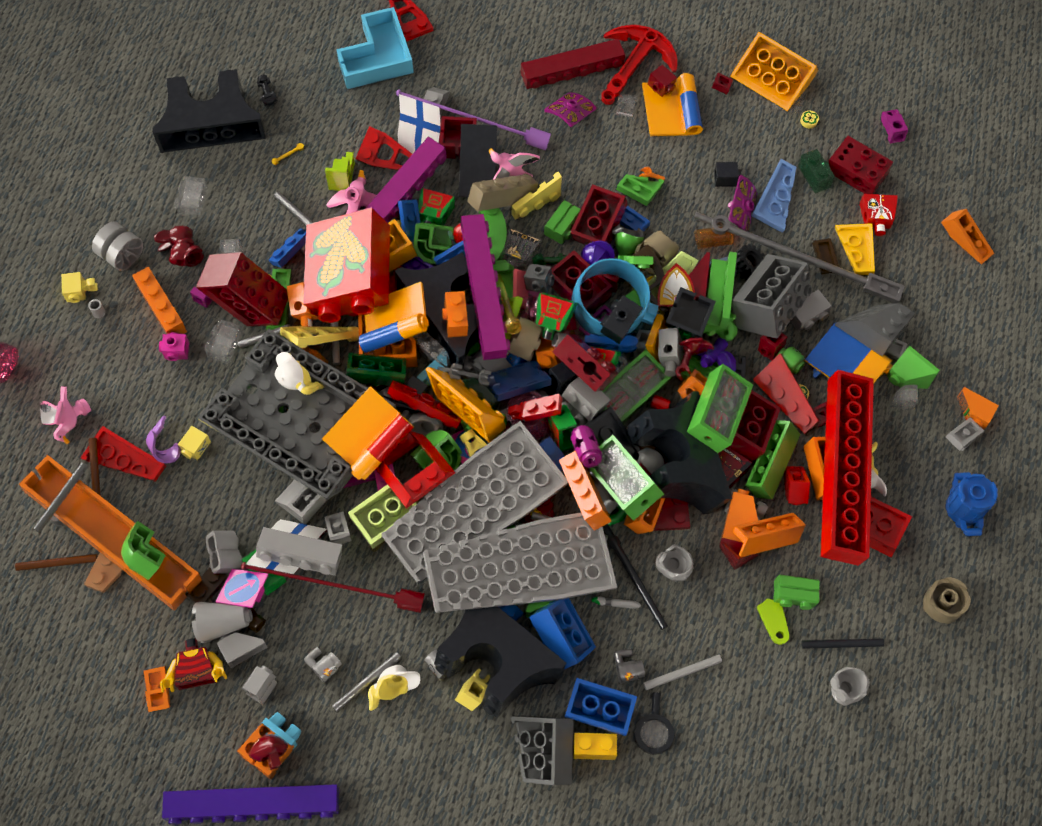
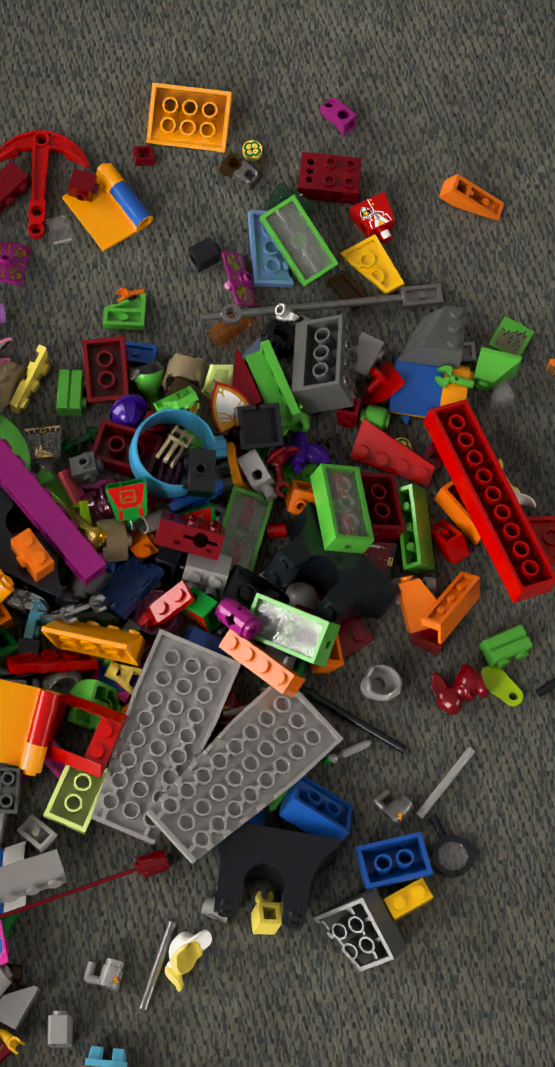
camera: 35 degrees left, 5 degrees up
none -> dark tan arm [155,425,195,469]
none -> leg [219,151,259,189]
none -> clear brick [259,195,339,288]
none -> light grey piece [275,303,311,329]
none -> red shield [363,360,406,406]
none -> dark red animal [431,664,488,715]
none -> bright green bar [435,365,475,389]
none -> piece [488,316,535,356]

